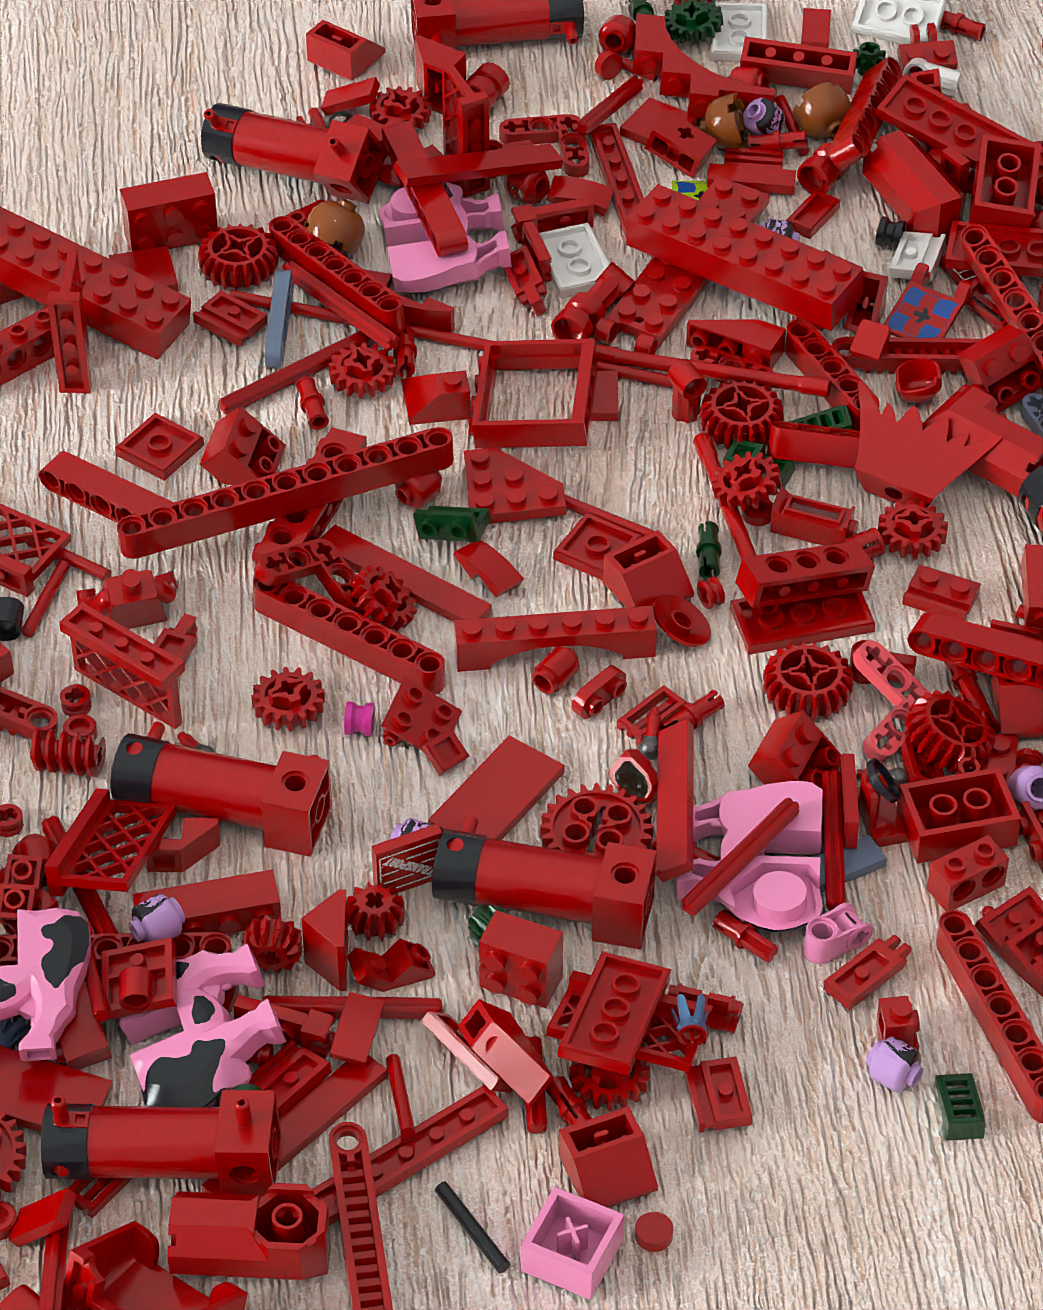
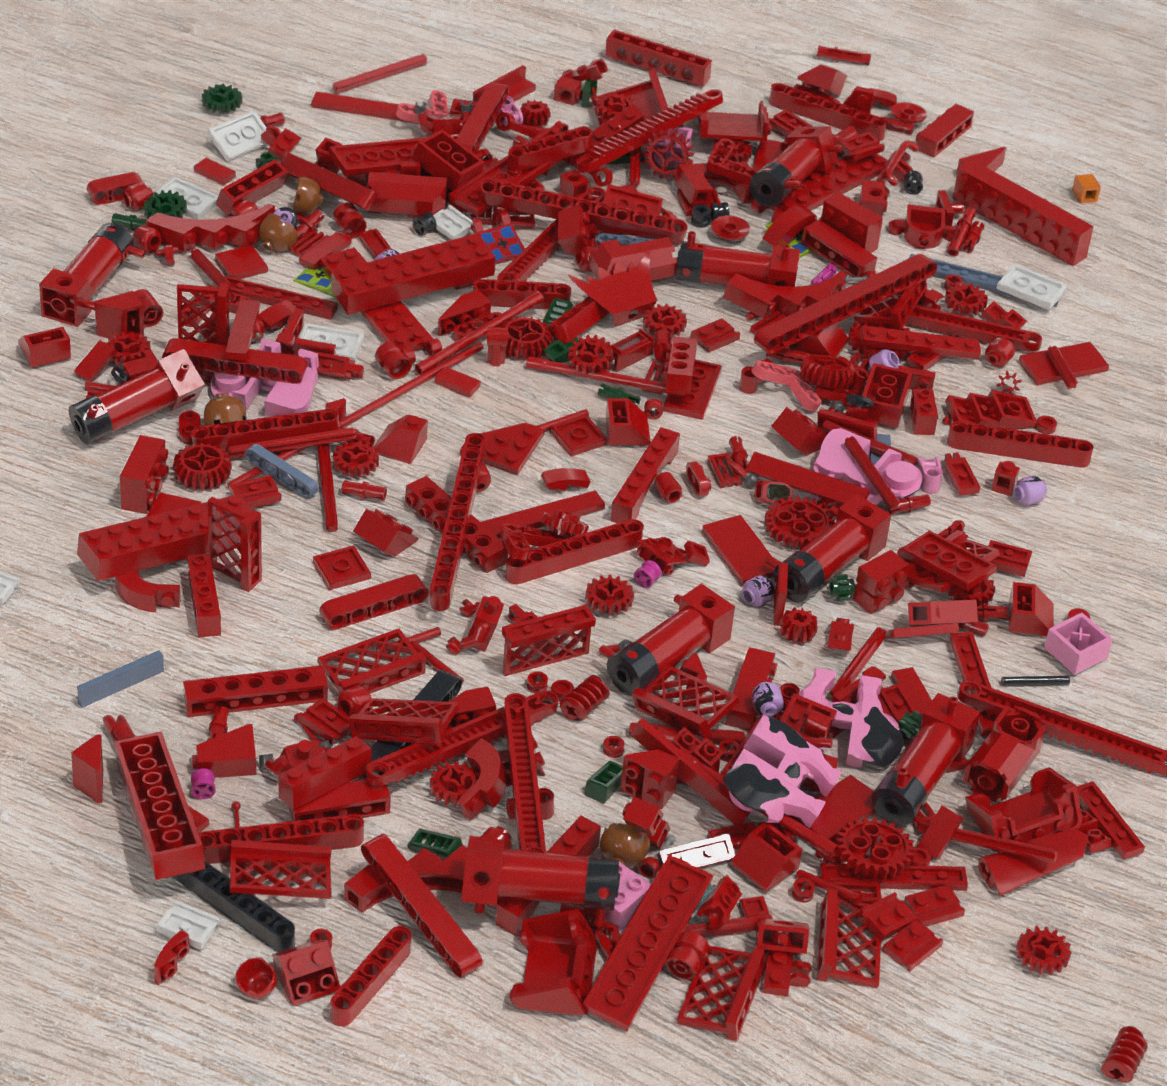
camera: 65 degrees left, 5 degrees down
red gear [241,915,303,974] -> none
red slope [301,889,349,991] -> none
red slope [330,992,385,1067] -> none
red bar [386,1054,415,1139] -> none
dark green bracket [413,506,491,542] -> none
red window [468,339,598,448] -> none
red piece [587,262,635,311] -> none
red brick [644,110,717,178] -> none
red dish [653,594,711,647] -> none
flat silver piece [670,994,709,1046] -> none
red gear [763,641,854,722] -> none
red slope [849,319,891,362] -> none
red hair [895,358,942,403] -> none
white piece [903,58,961,96] -> none
dark green slope [935,1073,986,1141] -> none

